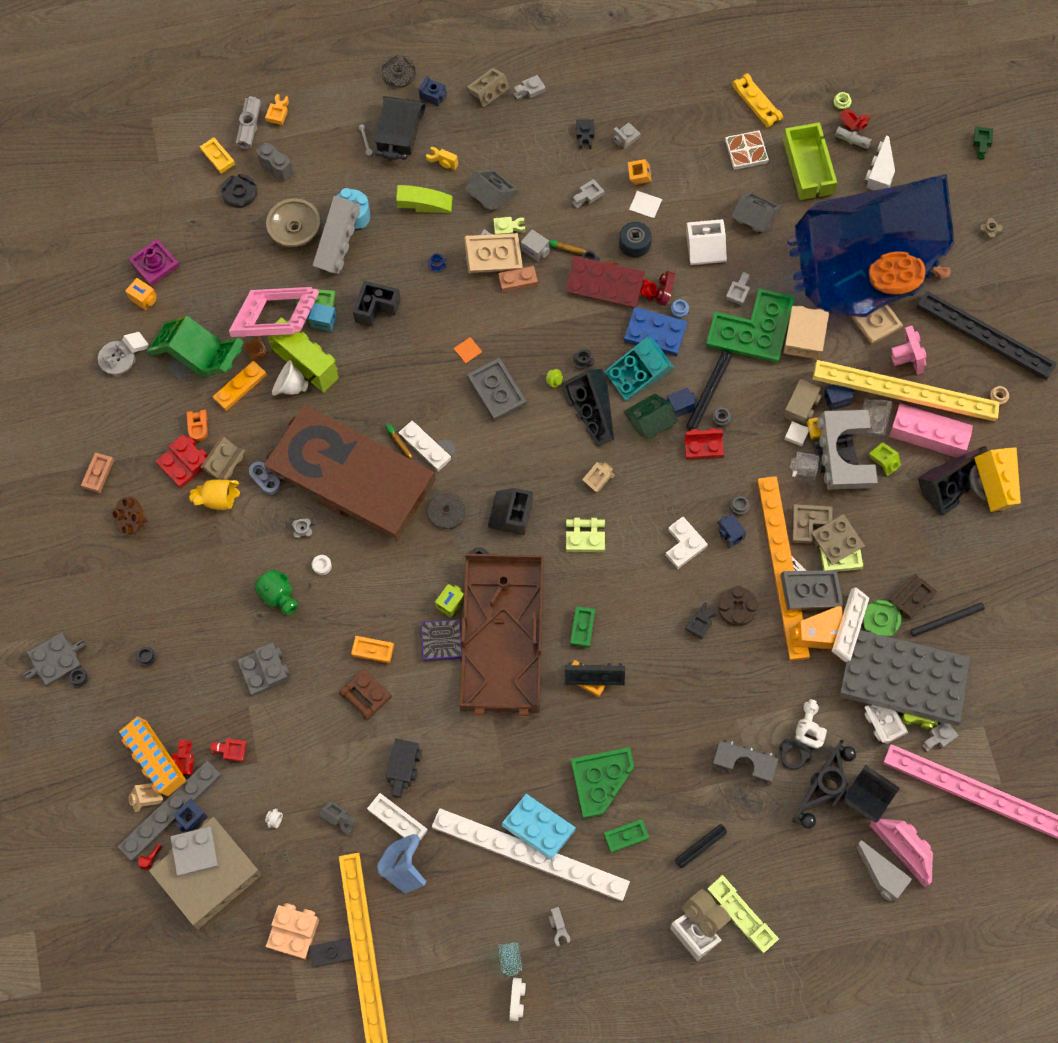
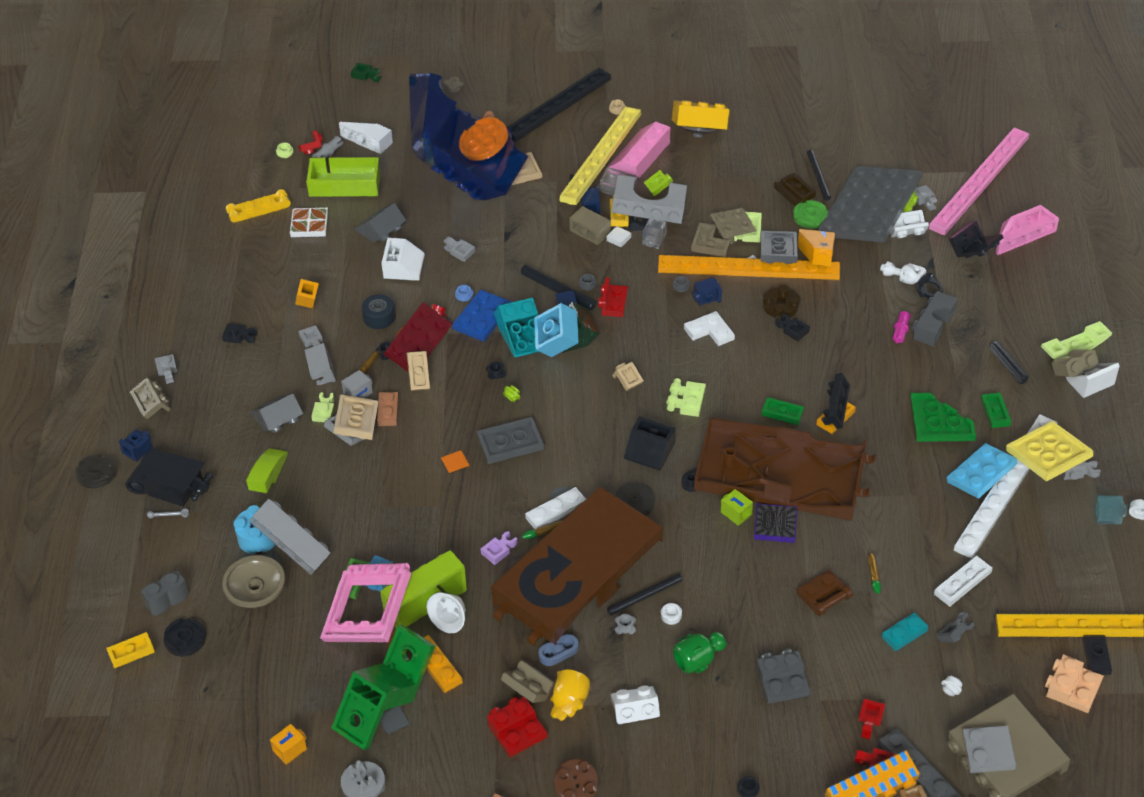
camera: 80 degrees left, 20 degrees down
white tile [122,332,149,353] -> none
magenta plate [128,238,180,286] -> none
dark blue brick [173,799,208,832] -> none
orange plate [187,409,208,442] -> none
light grey piece [236,96,261,150] -> none
light orange plate [265,94,289,125] -> none
light orange plate [351,636,394,664] -> none
black brick [353,281,401,326] -> none
medium blue piece [377,834,427,894] -> none
black hinge [385,738,422,799] -> none
yellow plate [426,147,458,170] -> none
clear blue plate [428,253,446,271] -> none
black wedge [561,369,614,447] -> none
light grey bracket [613,123,641,149] -> none
white sticker [629,191,662,218] -> none
dark red plate [655,271,675,306] -> none
green plate [706,288,795,363] -> none
tan brick [784,306,829,360] -> none
black piece [792,739,856,829] -> none
white tile [832,587,869,662] -> none
light grey slope [856,840,912,902] -> none
bright pink plate [891,326,927,375] -> none
black wedge [918,446,988,515] -> none
none -> light grey hinge [305,343,336,385]
none -> tan plate [407,351,430,391]
none -> lavender plate [481,531,517,565]
none -> medium azure brick [534,303,579,357]
none -> black bar [607,574,682,616]
none -> white bracket [611,686,660,724]
none -> pearl gold piece [867,553,881,594]
none -> teal plate [882,612,929,652]
none -> dark pink axle [893,311,911,344]
none -> light yellow plate [1006,421,1093,481]

